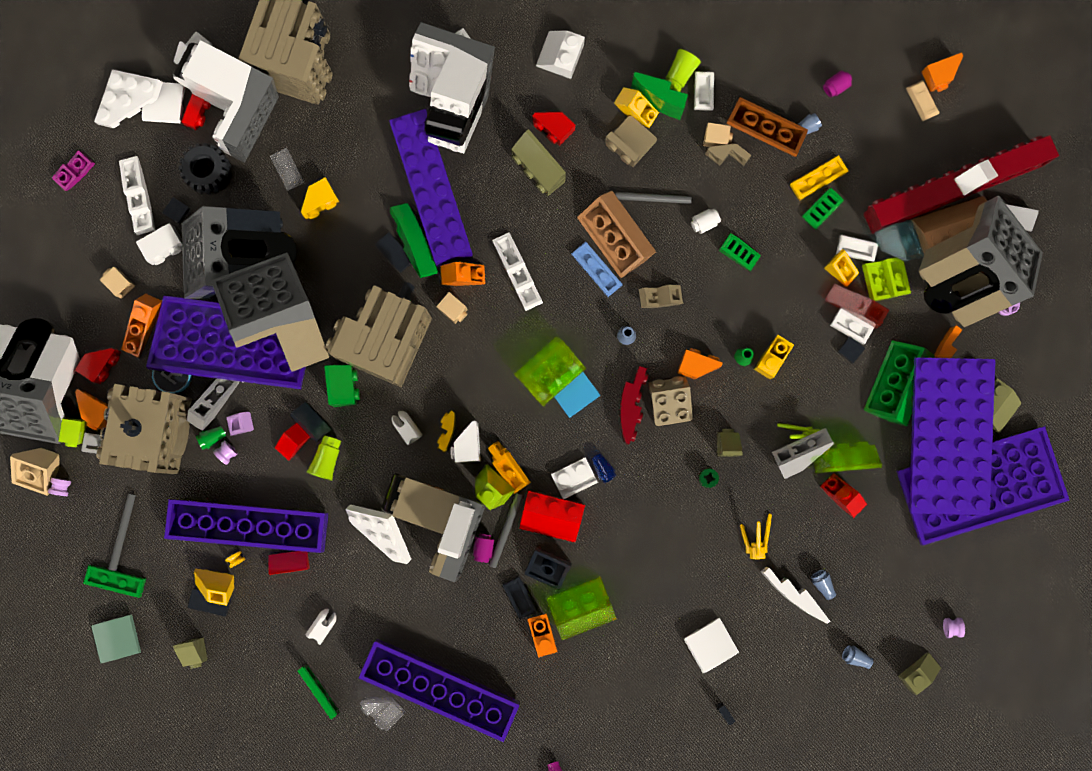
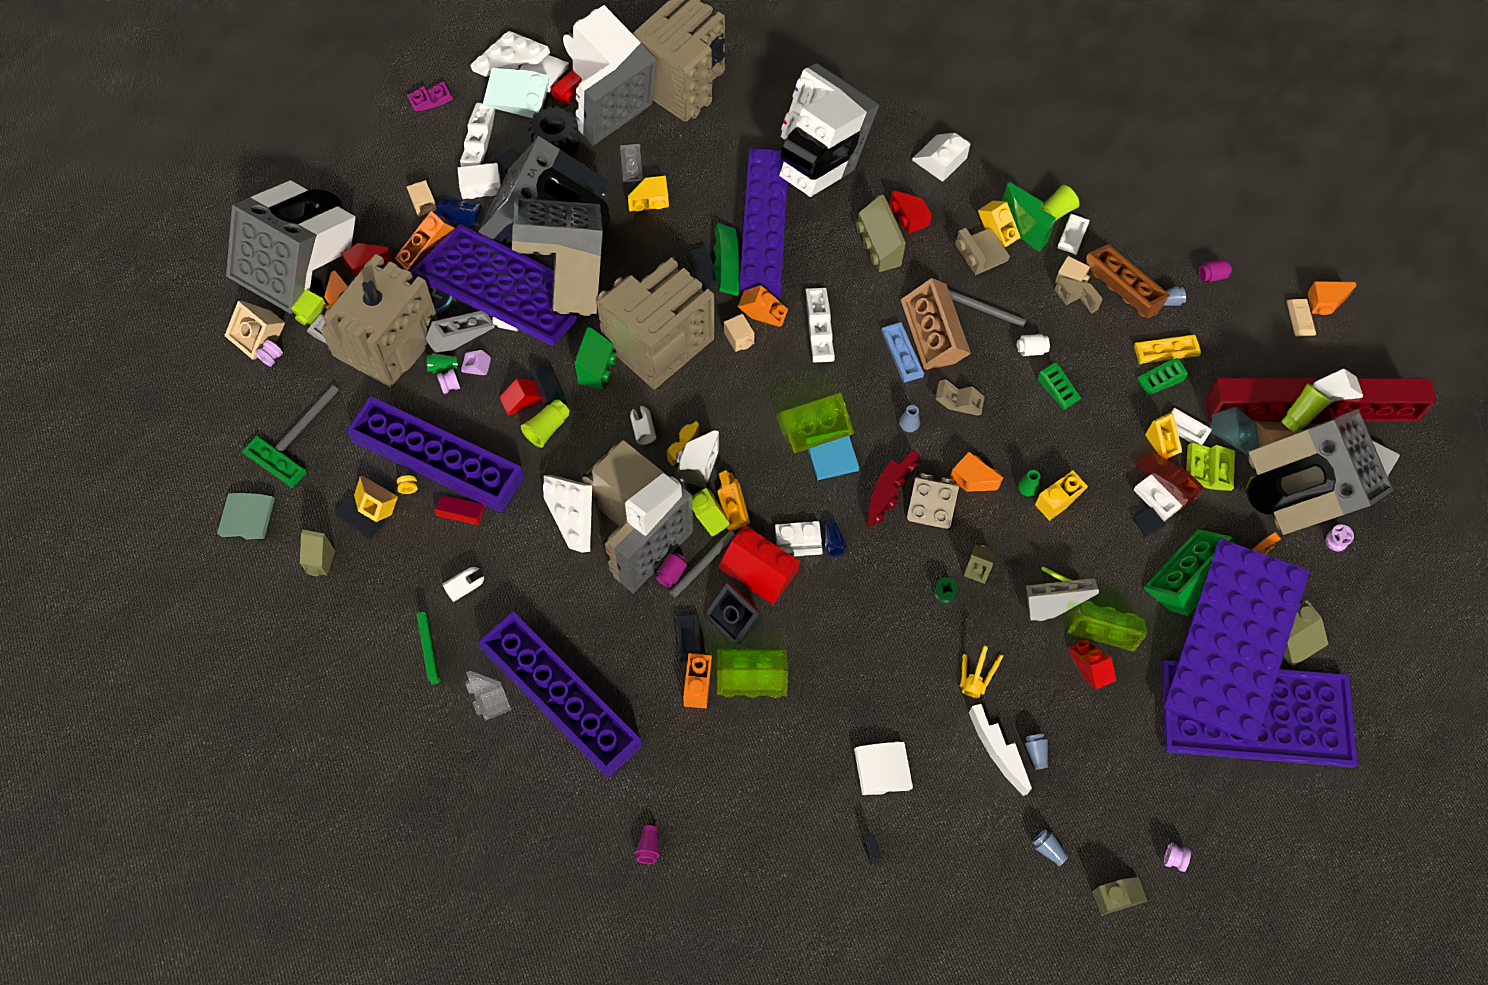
camera: 20 degrees right, 20 degrees down
none -> clear blue slope [436,198,481,226]
none -> light aqua slope [483,68,549,118]
none -> lime plant [1281,383,1333,433]

